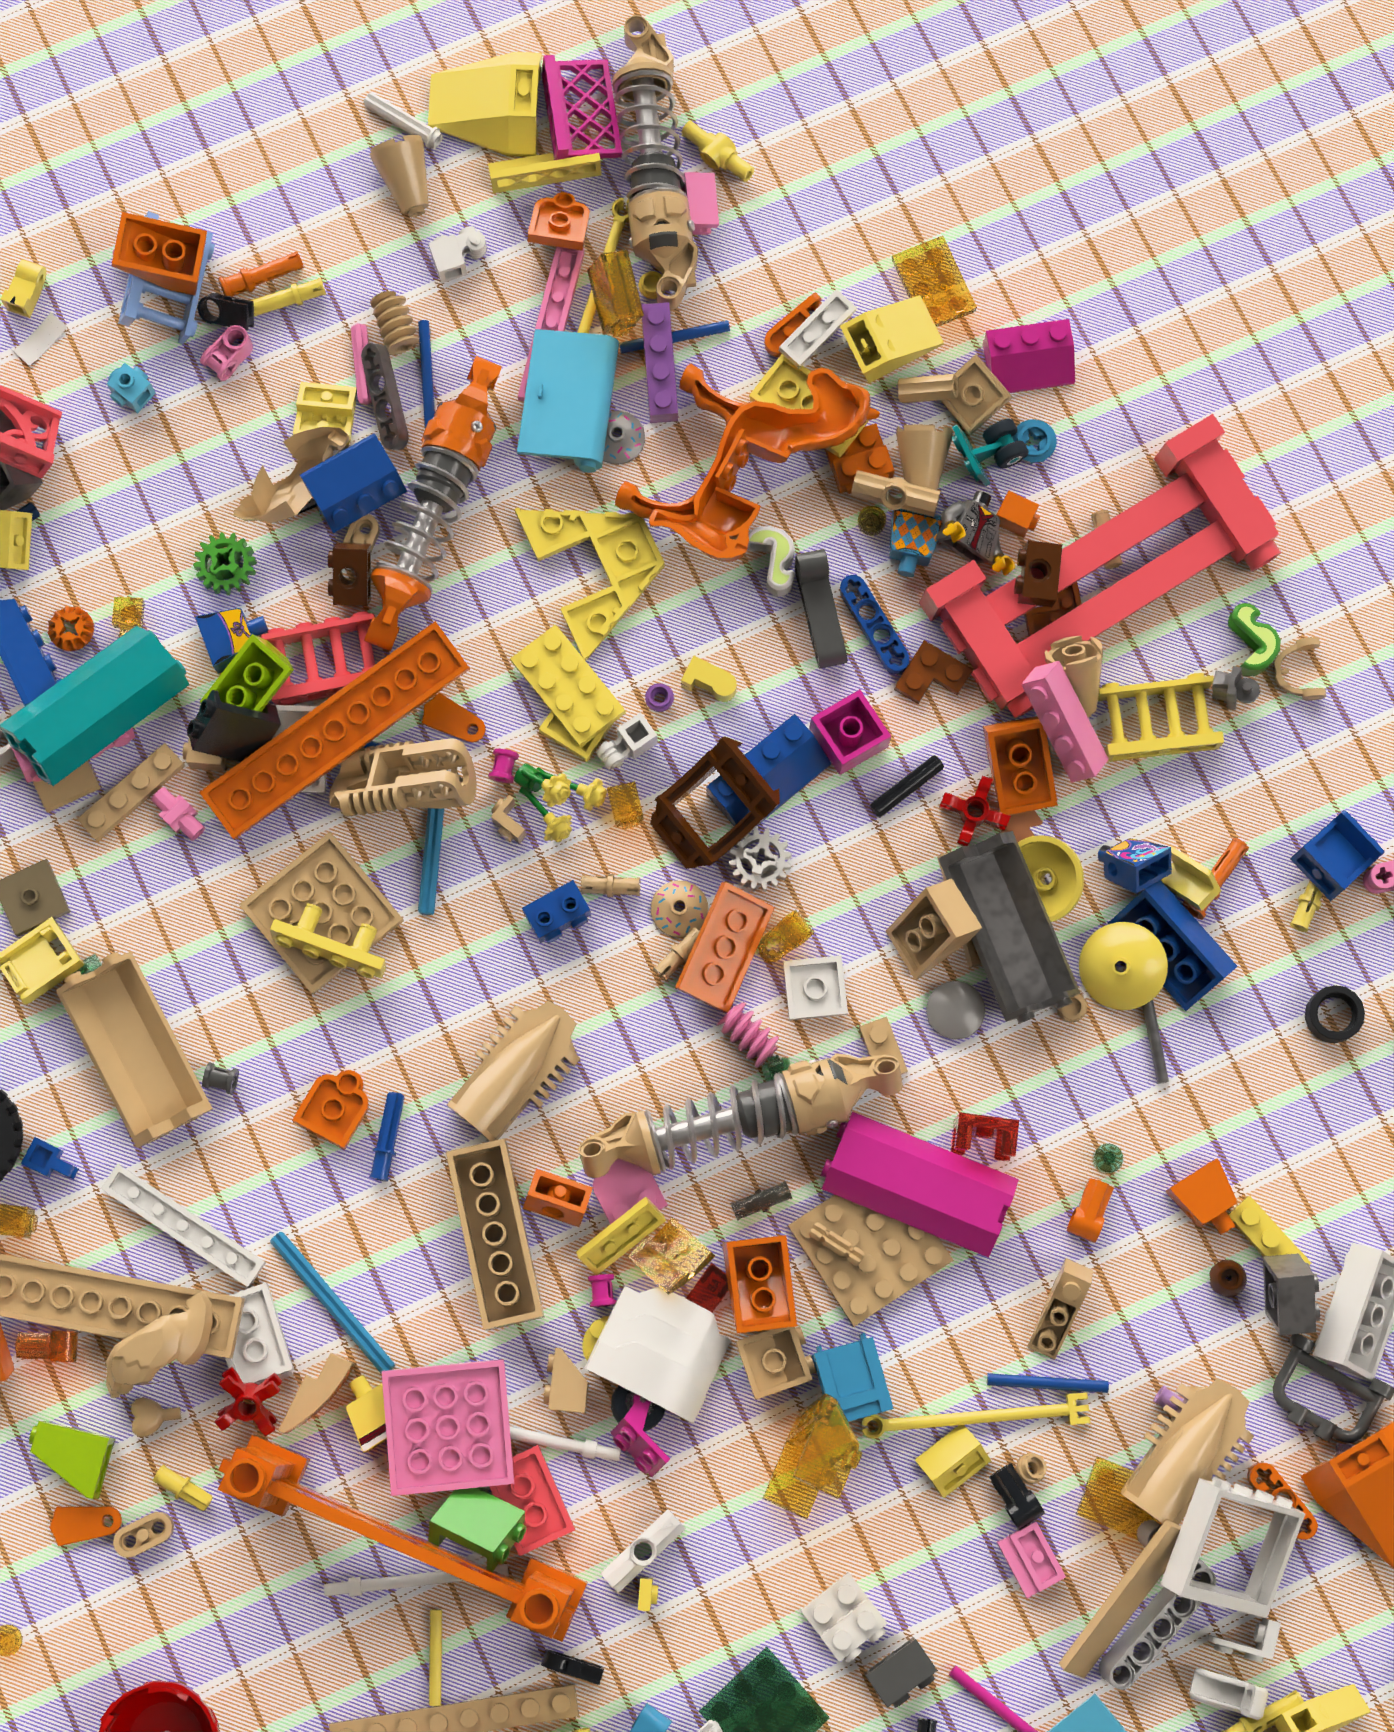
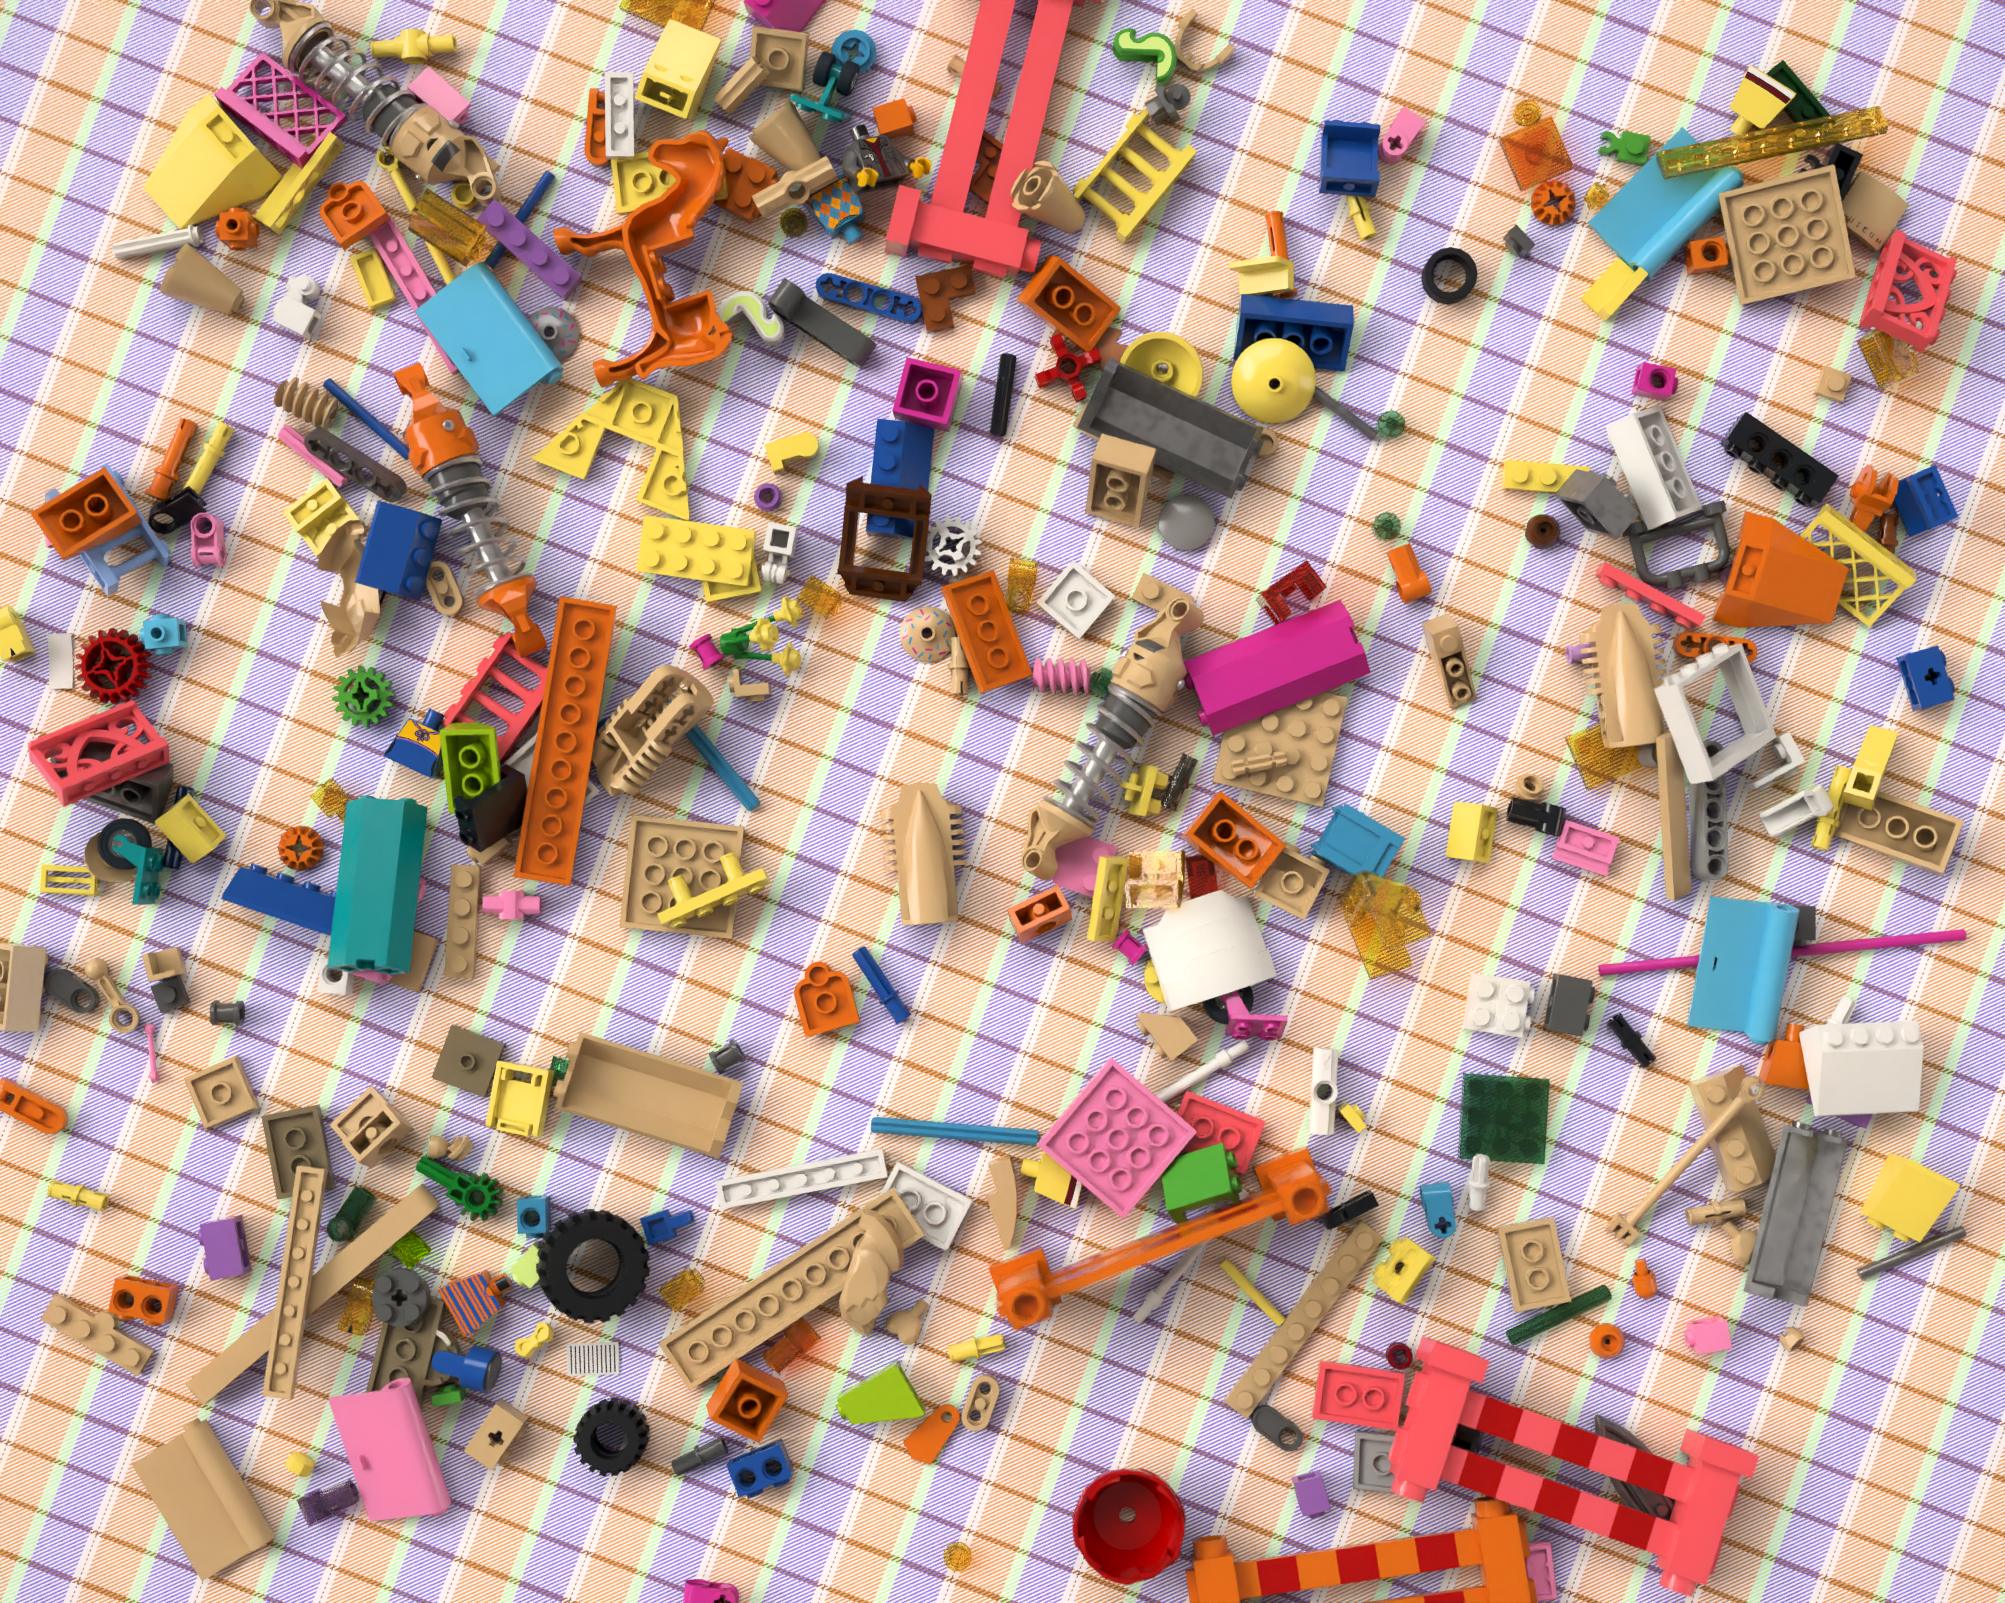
camera: 40 degrees left, 10 degrees up
red pin [215,1367,282,1437] -> none
reddish brown brick [328,543,371,606] -> none
orange piece [422,693,486,743] -> none
tan brick [446,1138,545,1331] -> none
blue brick [522,880,591,943] -> none
tan pin [581,874,641,897] -> none
light yellow hinge [861,1392,1091,1439] -> none
blue bar [987,1373,1109,1393] -> none
reddish brown brick [1014,540,1063,607] -> none
bright pink brick [1021,661,1109,783] -> none
blue torso [1098,838,1172,894] -> none
orange torso [1166,1158,1237,1235] -> none
none -> red gear [74,628,154,705]
none -> orange brick [216,208,260,251]
none -> light yellow tile [350,247,398,311]
none -> light yellow hips [1119,764,1169,817]
none -> clear green piece [1376,410,1405,440]
none -> coral plate [1594,562,1705,629]

